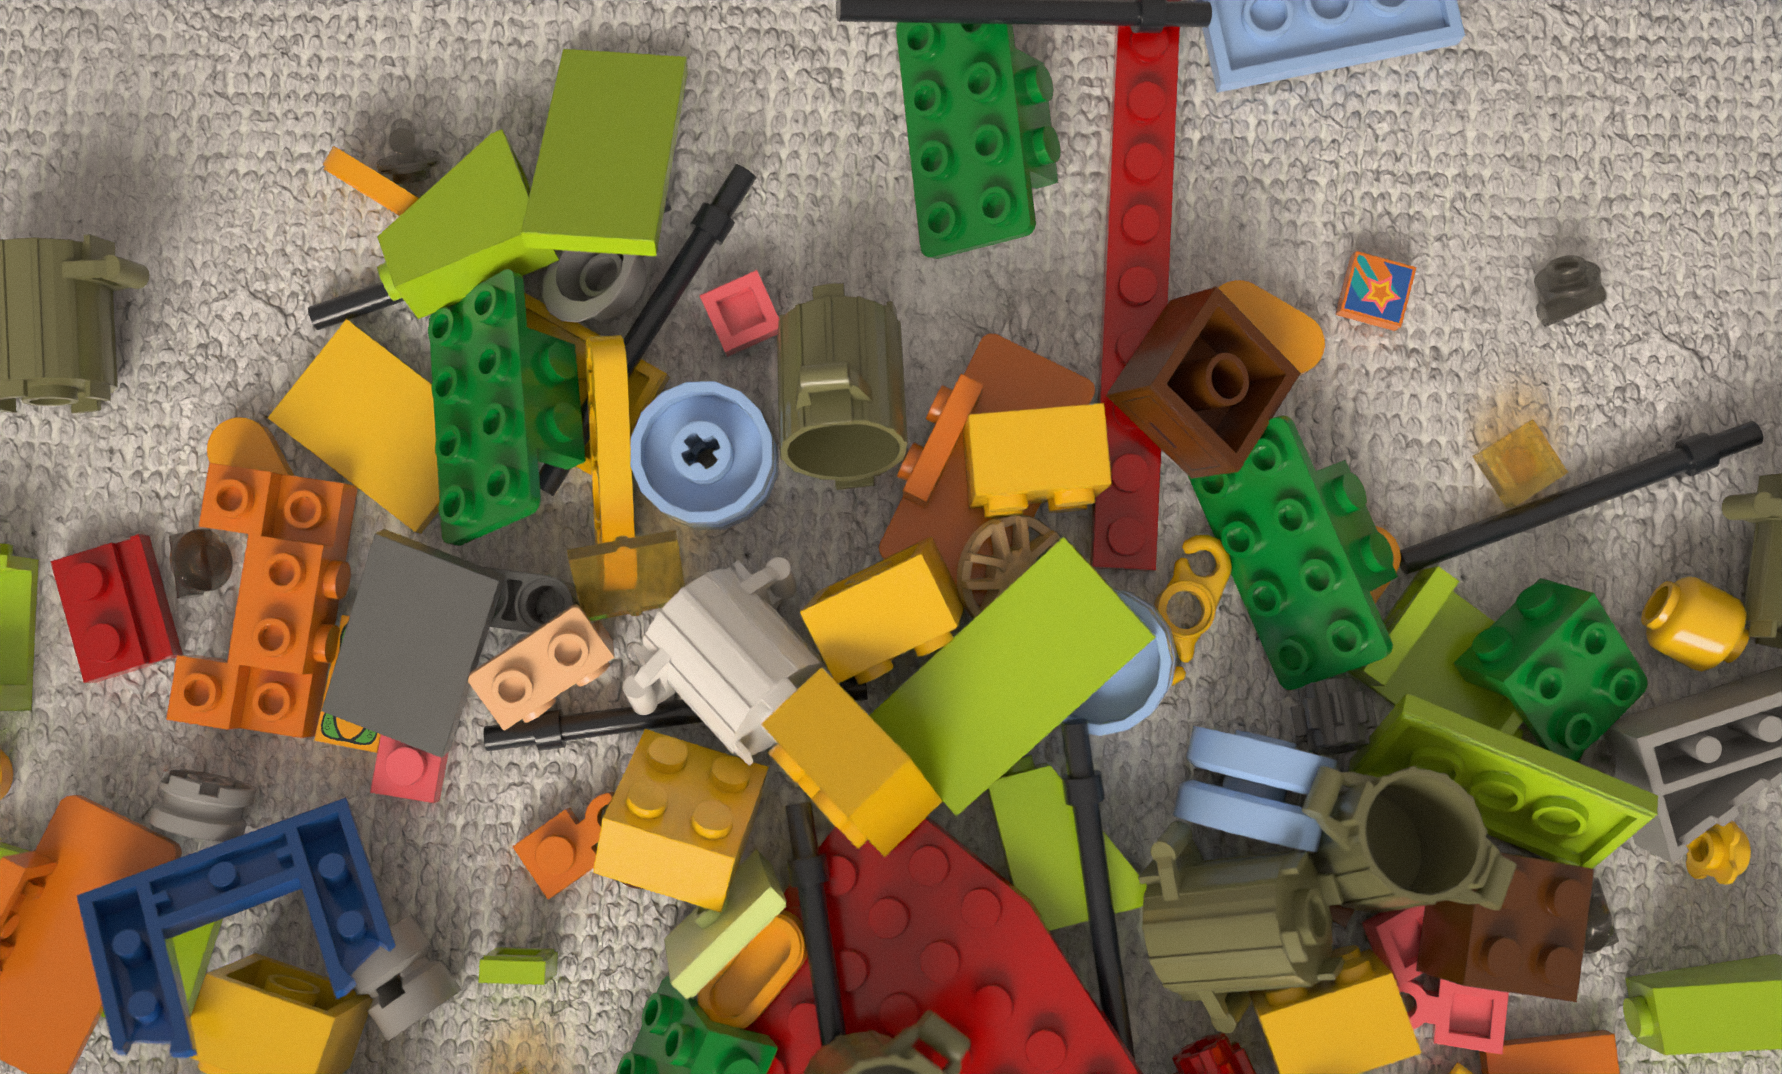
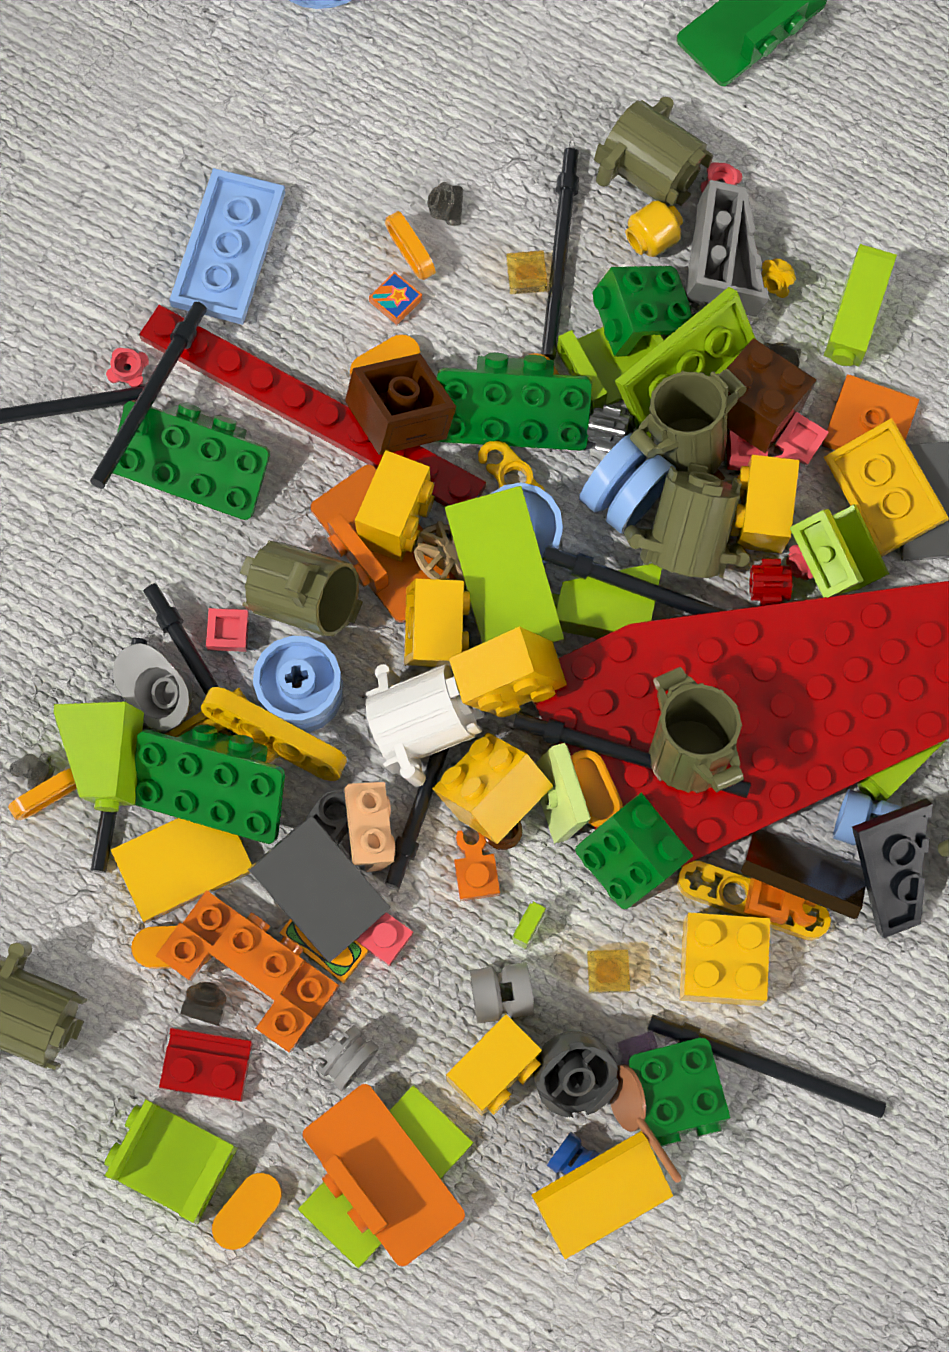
camera: 65 degrees left, 10 degrees down
blue wedge [76,797,396,1058] -> none
lime tile [521,49,688,256] -> none
clear yellow piece [567,529,685,621] -> none
none -> light orange tile [385,211,436,280]

